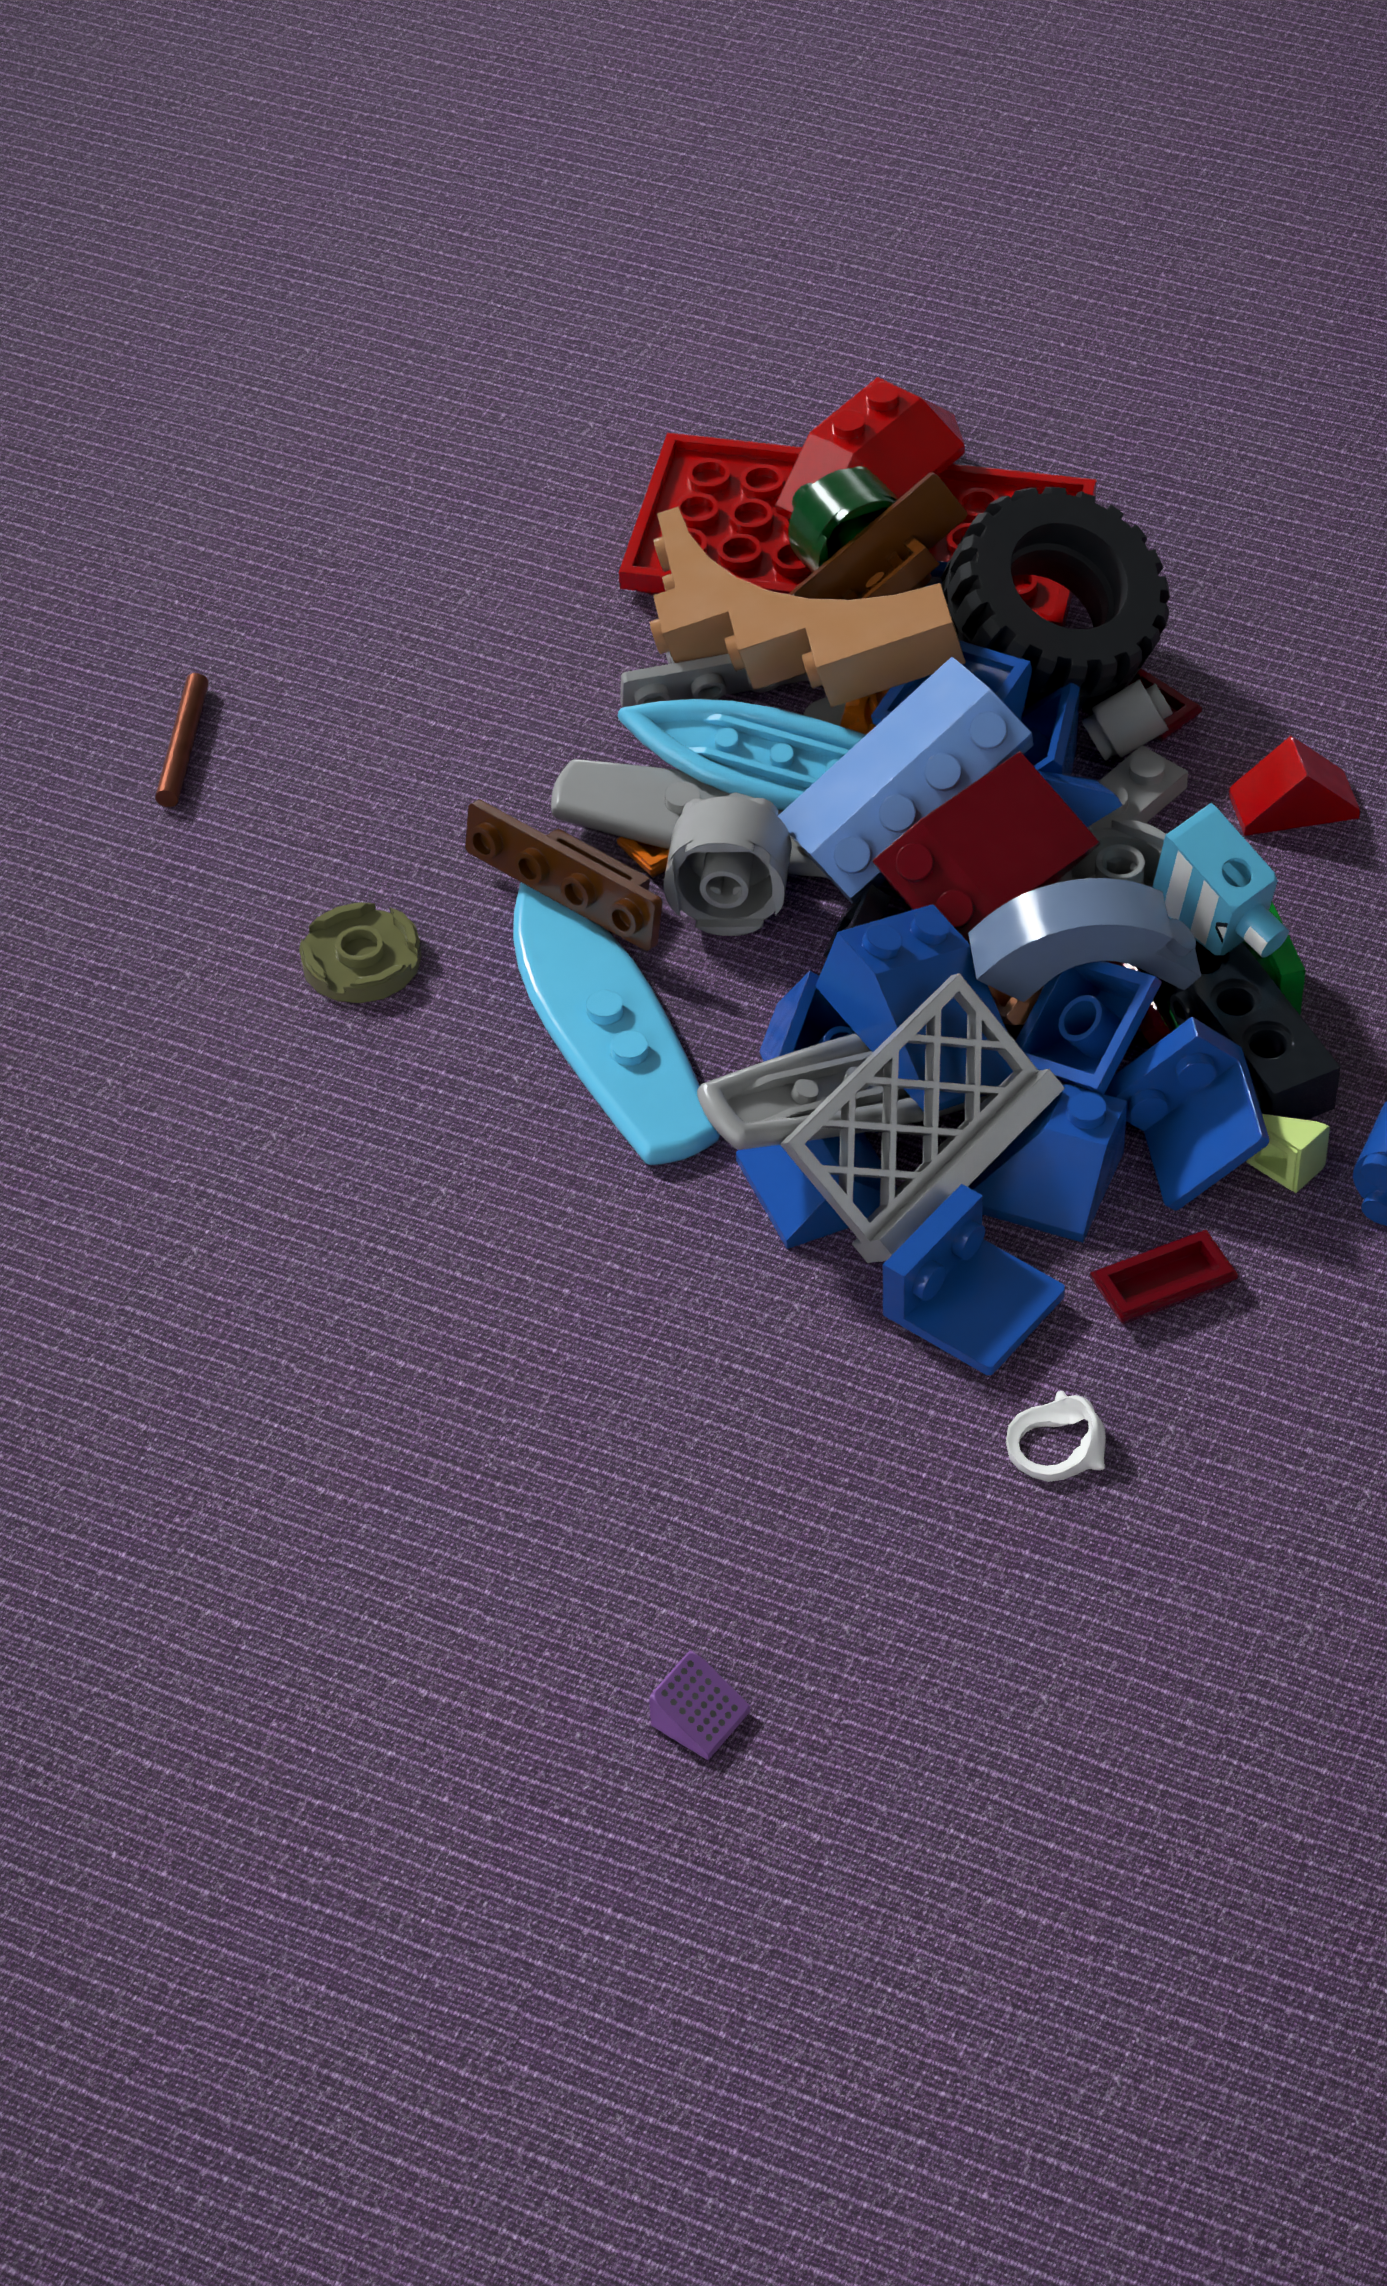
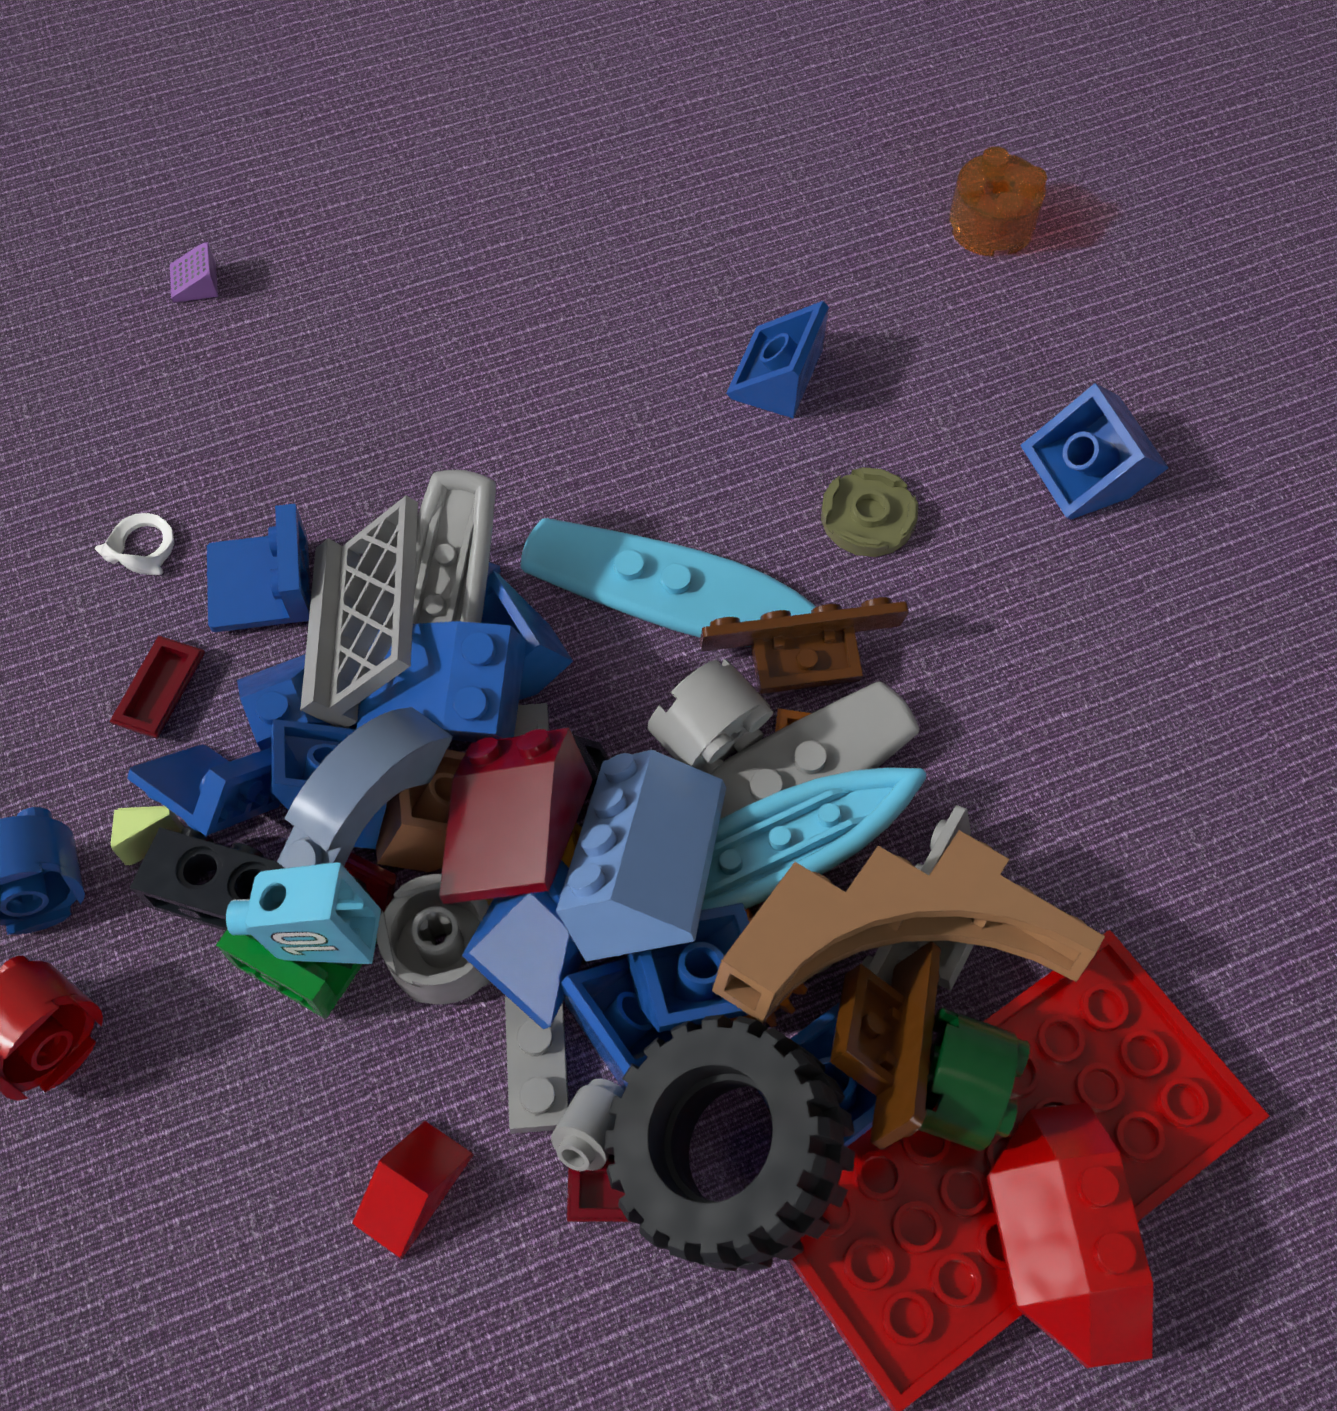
camera: 130 degrees right, 15 degrees up
copper bar [155,673,209,807] -> none
none -> blue slope [726,301,829,418]
none -> blue slope [1020,383,1168,520]

